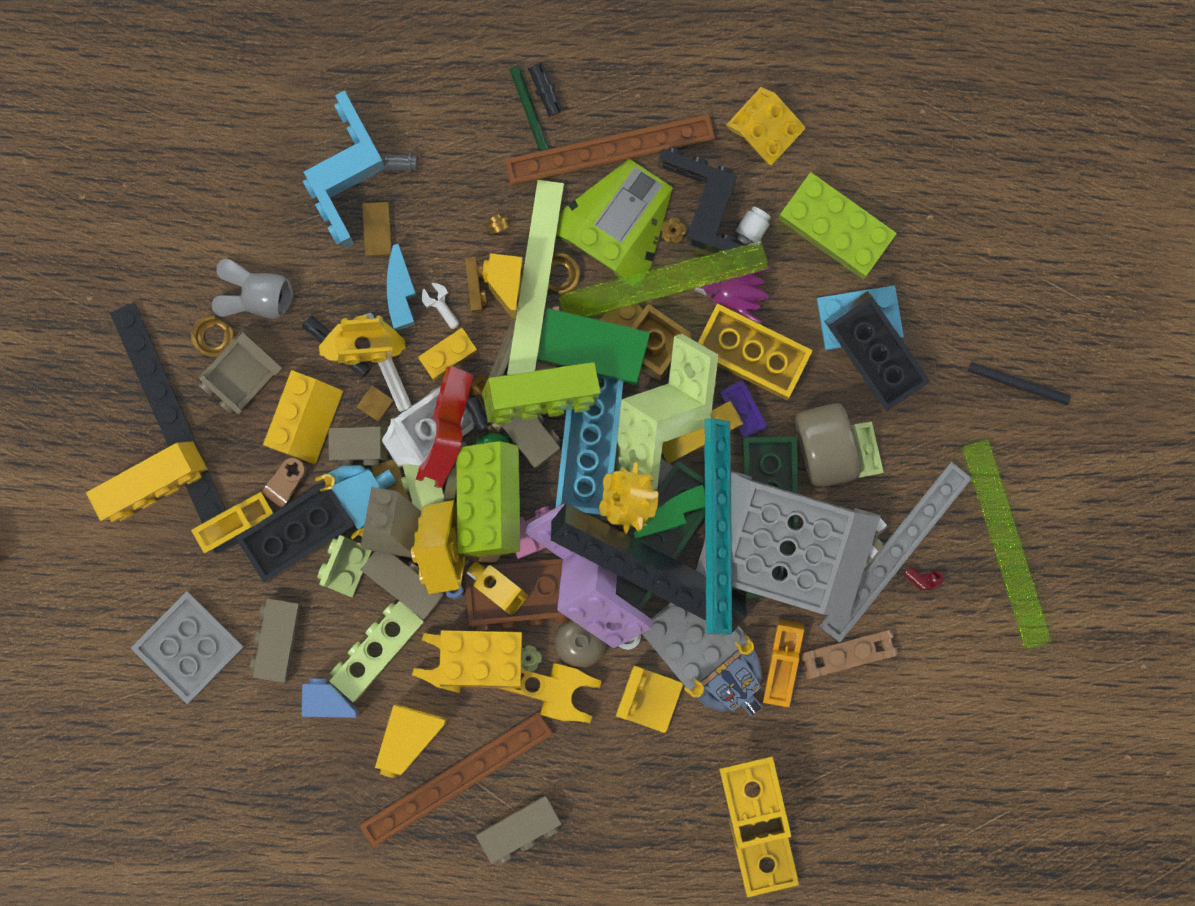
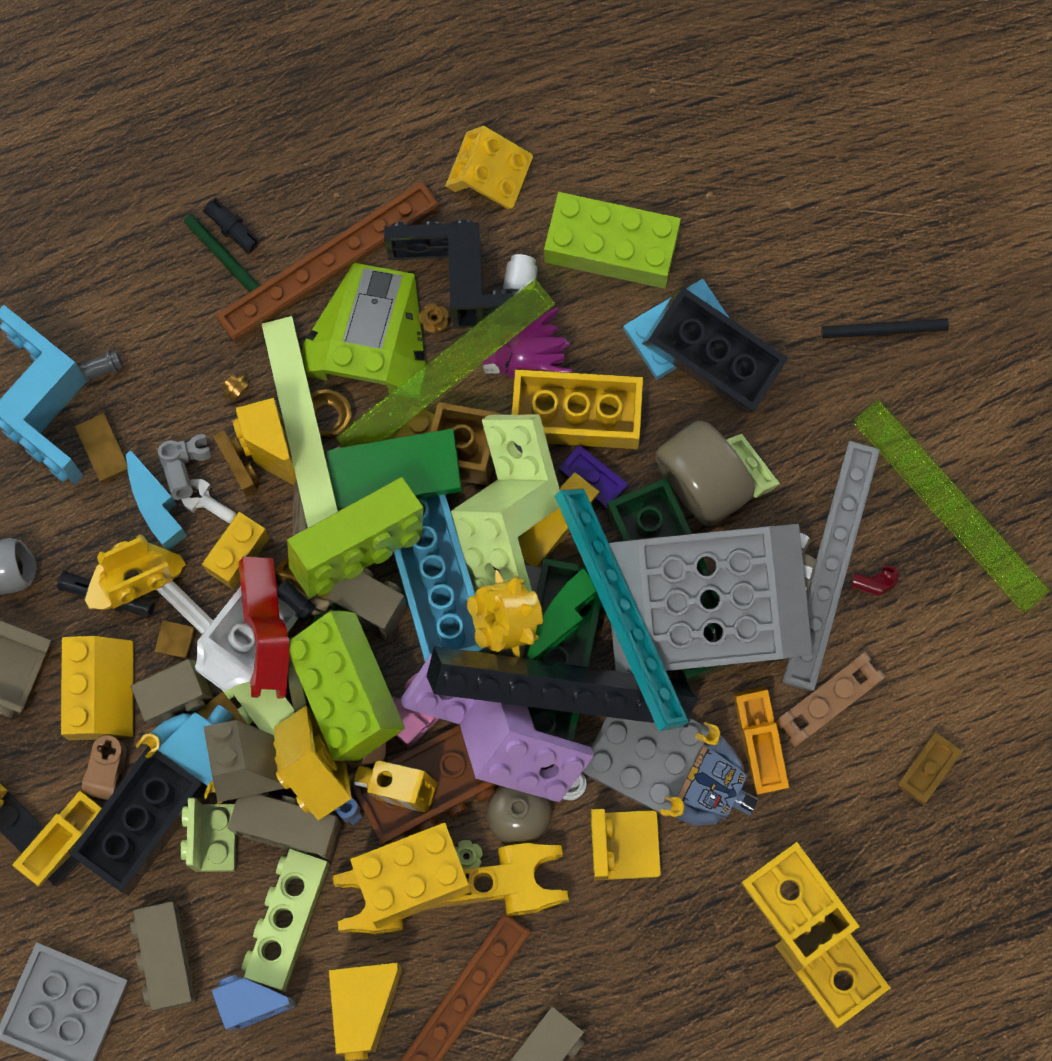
camera: 15 degrees left, 10 degrees down
none -> light grey bar [158,434,211,500]
none -> pearl gold plate [897,732,963,806]

